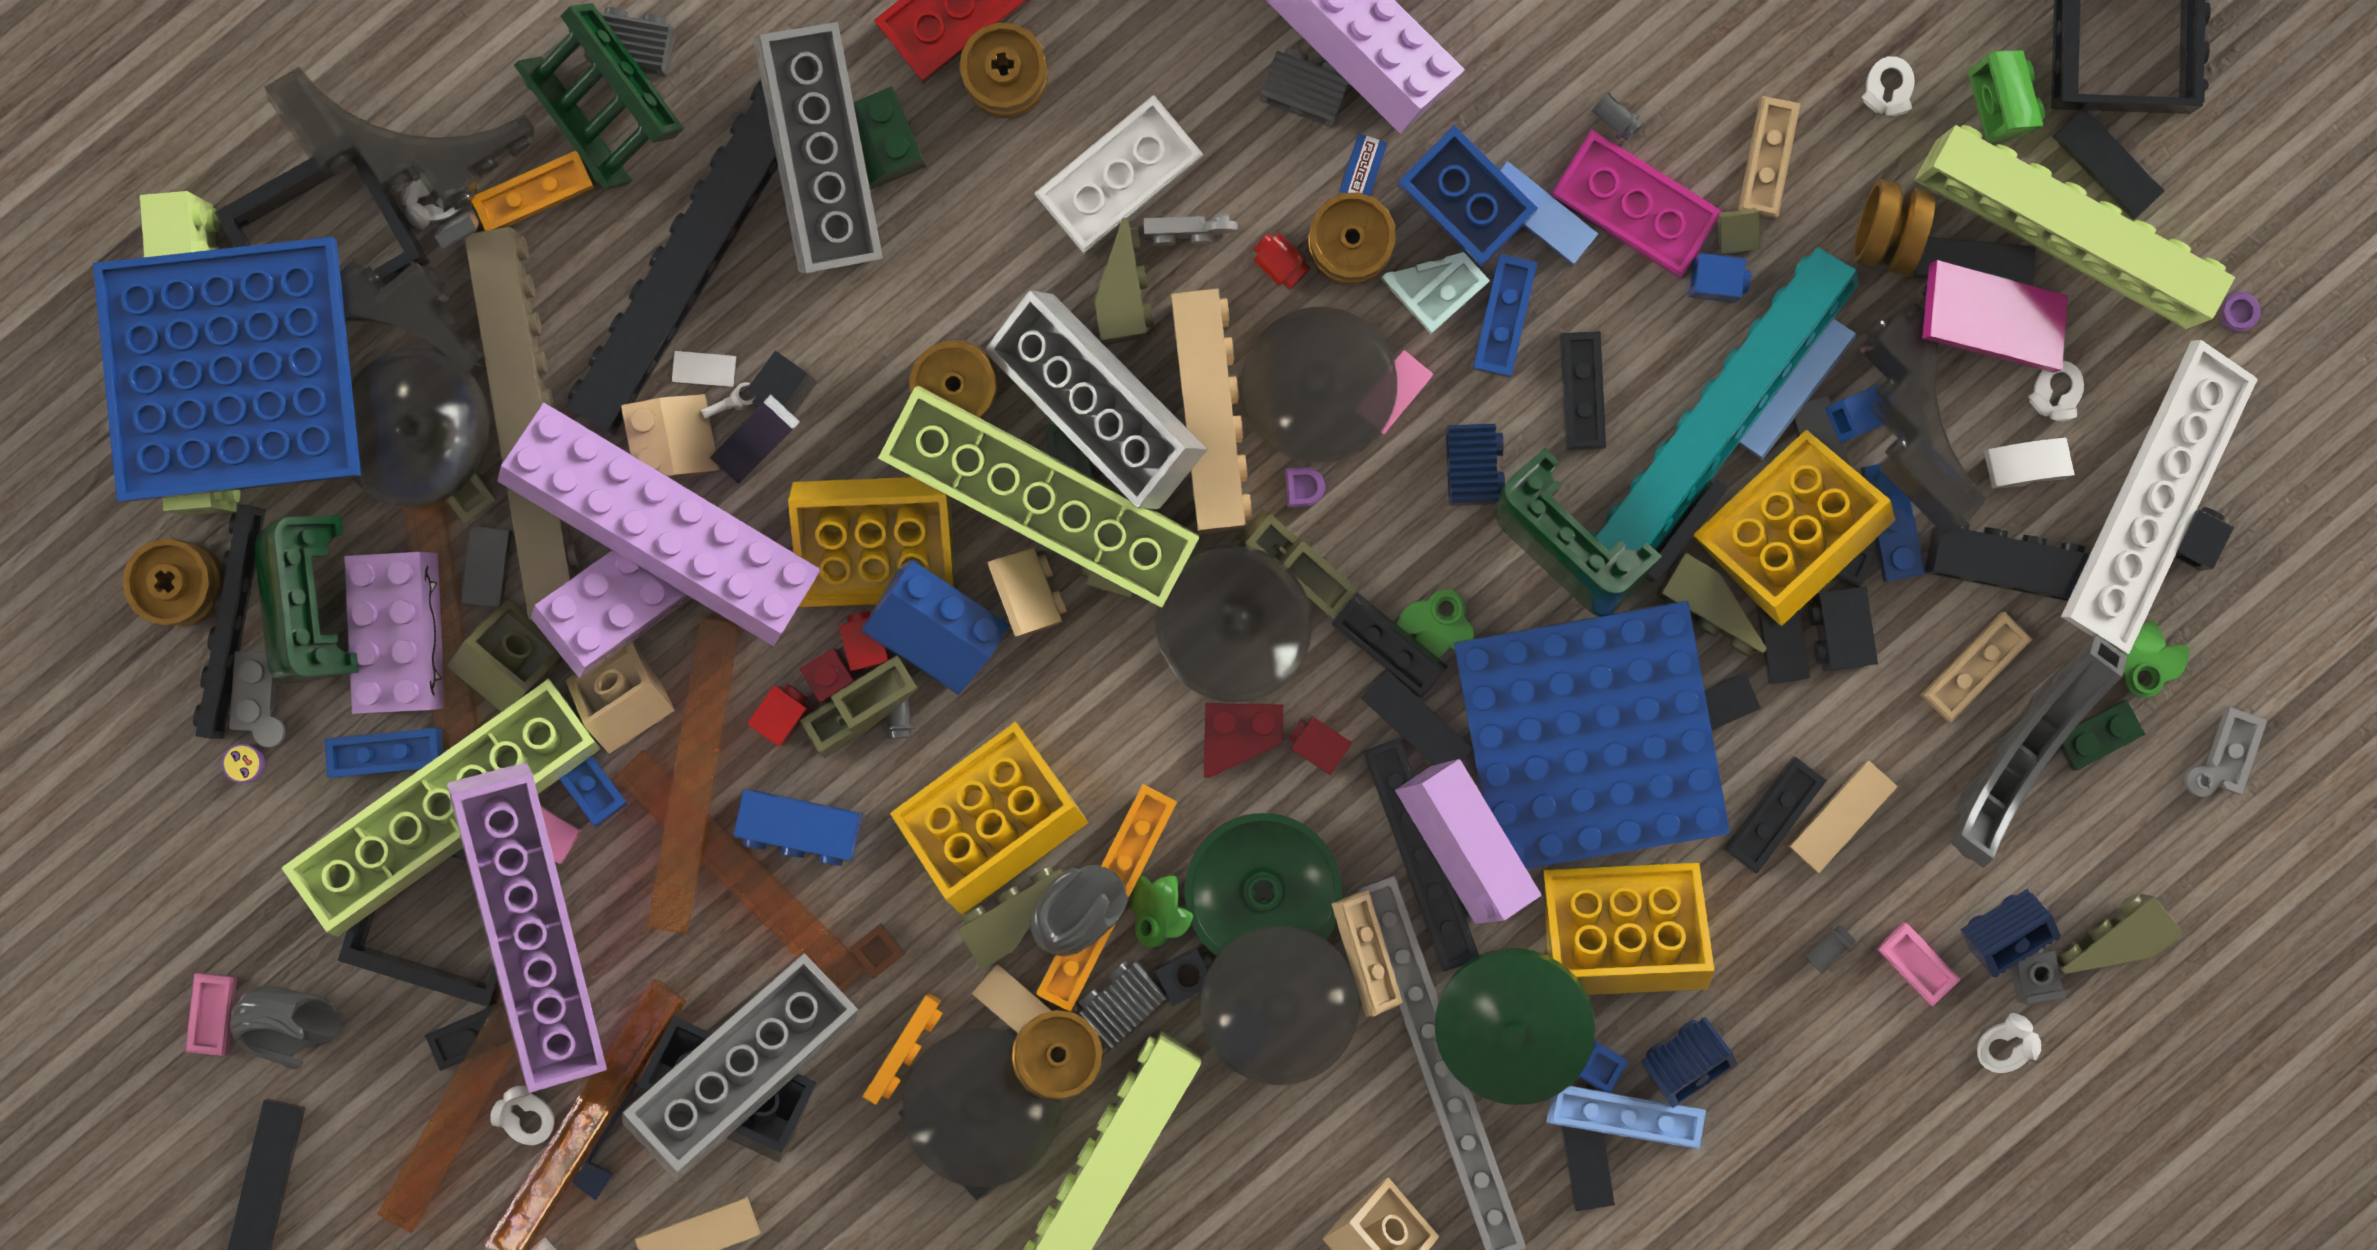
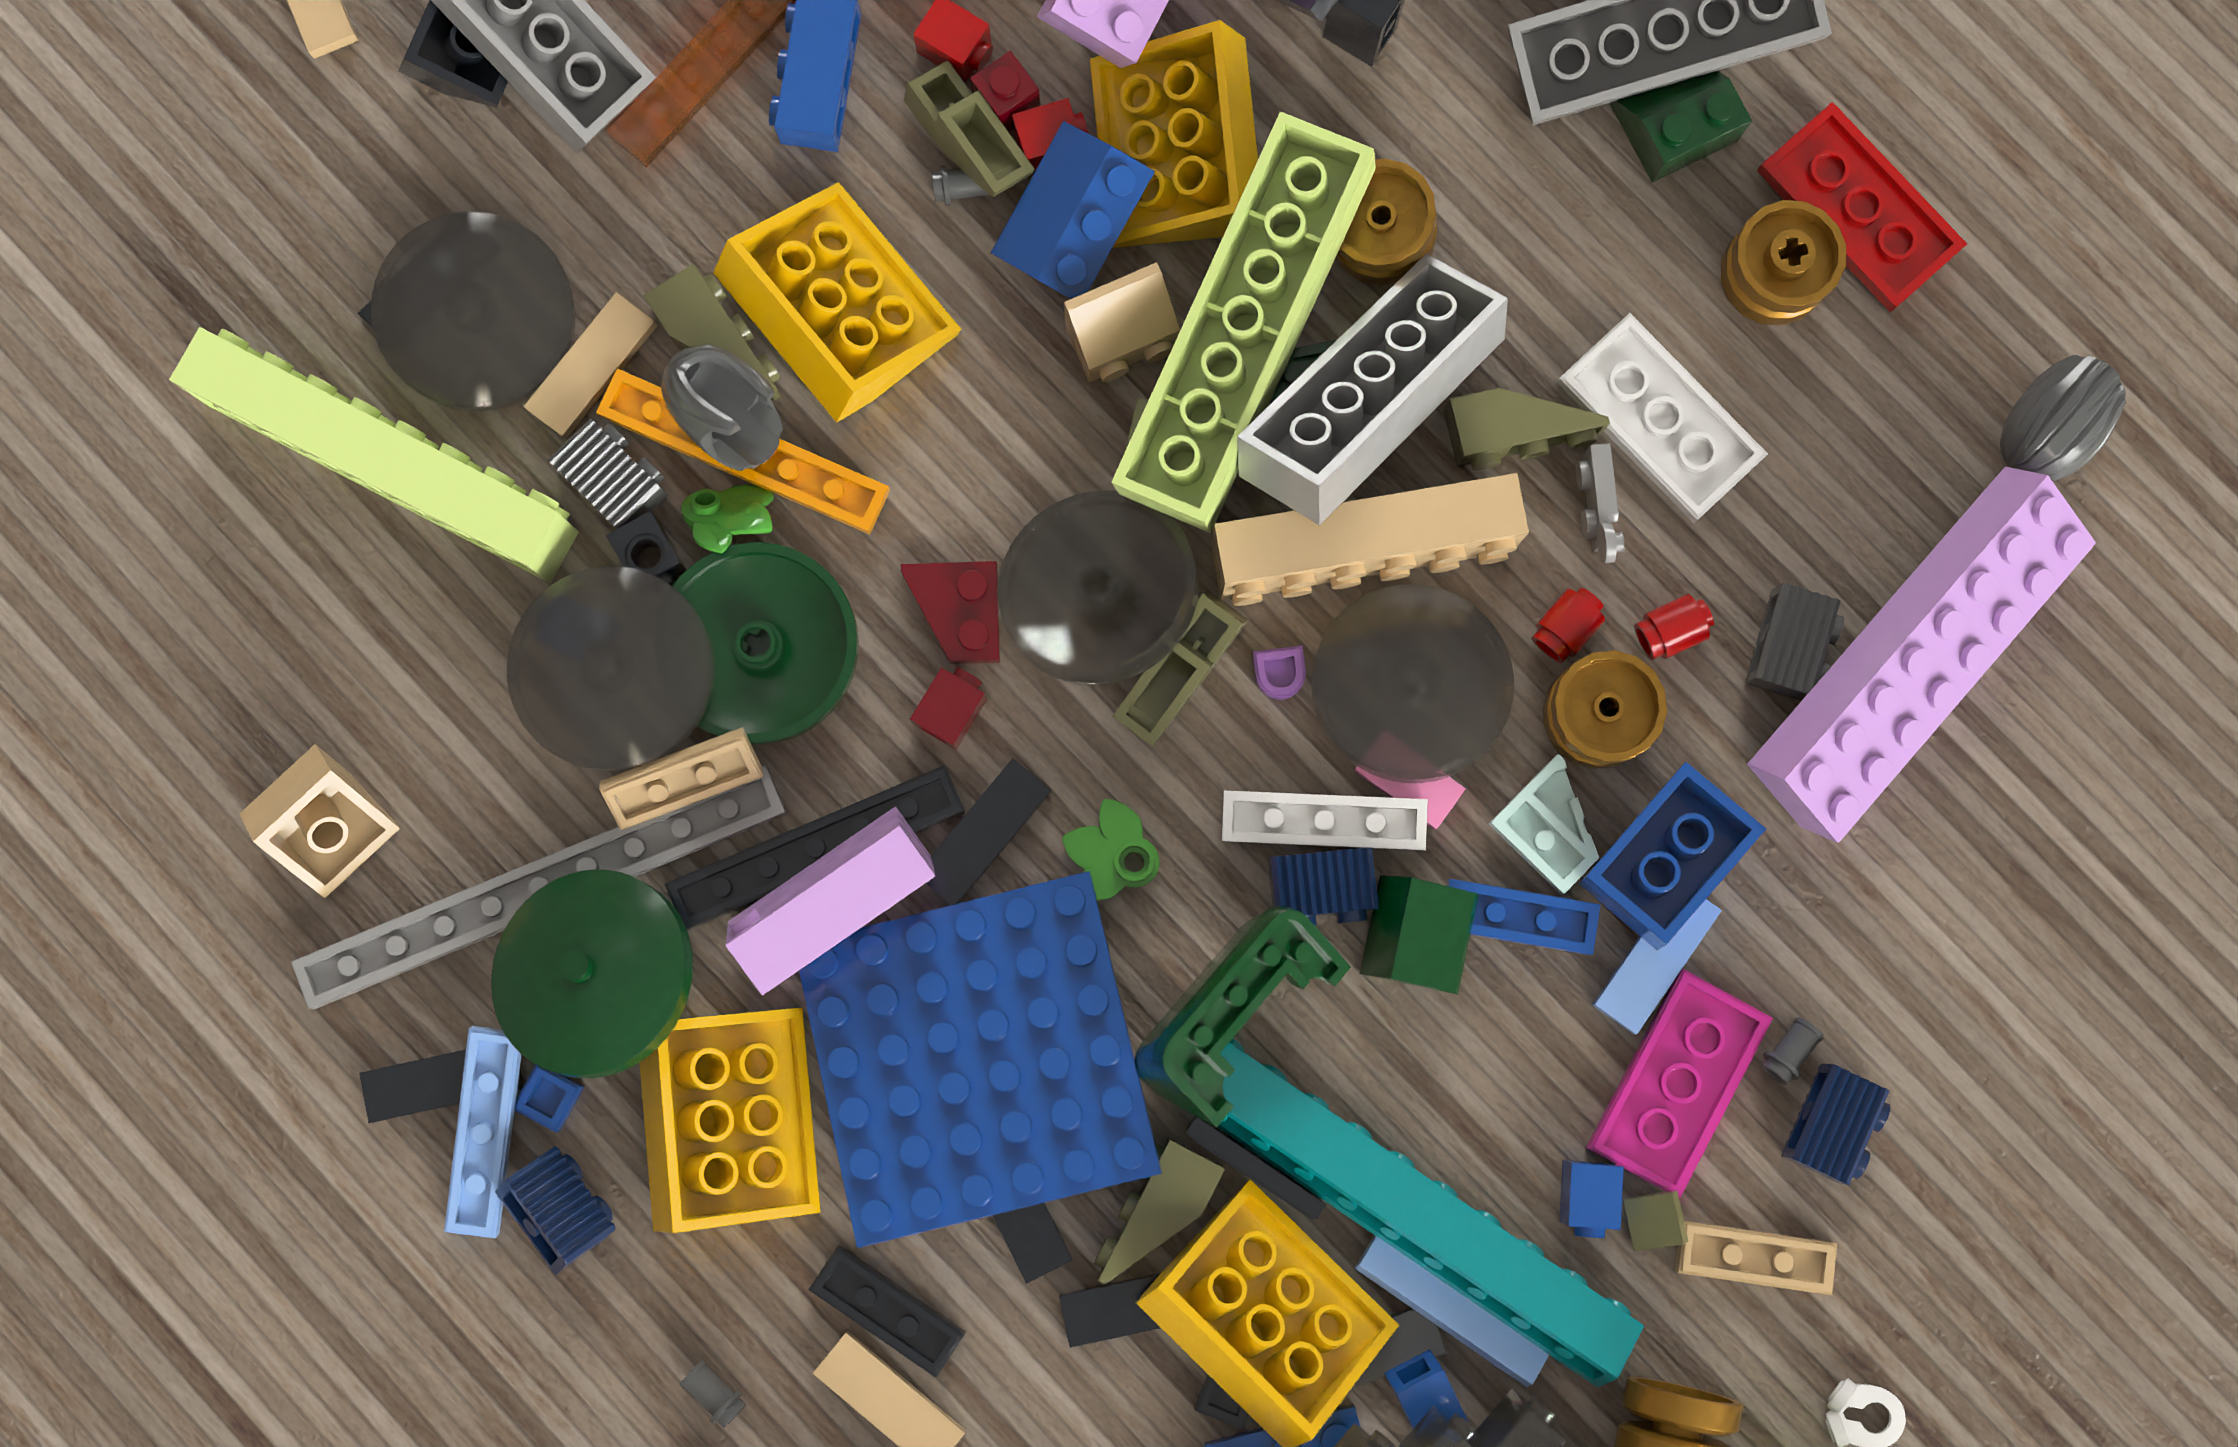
camera: 85 degrees right, 5 degrees down
reddish brown plate [849,923,906,979] -> none
light orange plate [862,992,943,1105] -> none
pearl gold wheel [1011,1010,1103,1100] -> none
black tile [1331,592,1448,698] -> none
sticker [1339,133,1388,196] -> none
black tile [1560,331,1606,450] -> none
black brick [1808,586,1878,671] -> none
none -> white plate [1222,790,1428,851]
none -> dark green slope [1359,875,1479,995]
none -> red brick [1634,594,1714,660]
none -> dark blue brick [1781,1063,1891,1185]

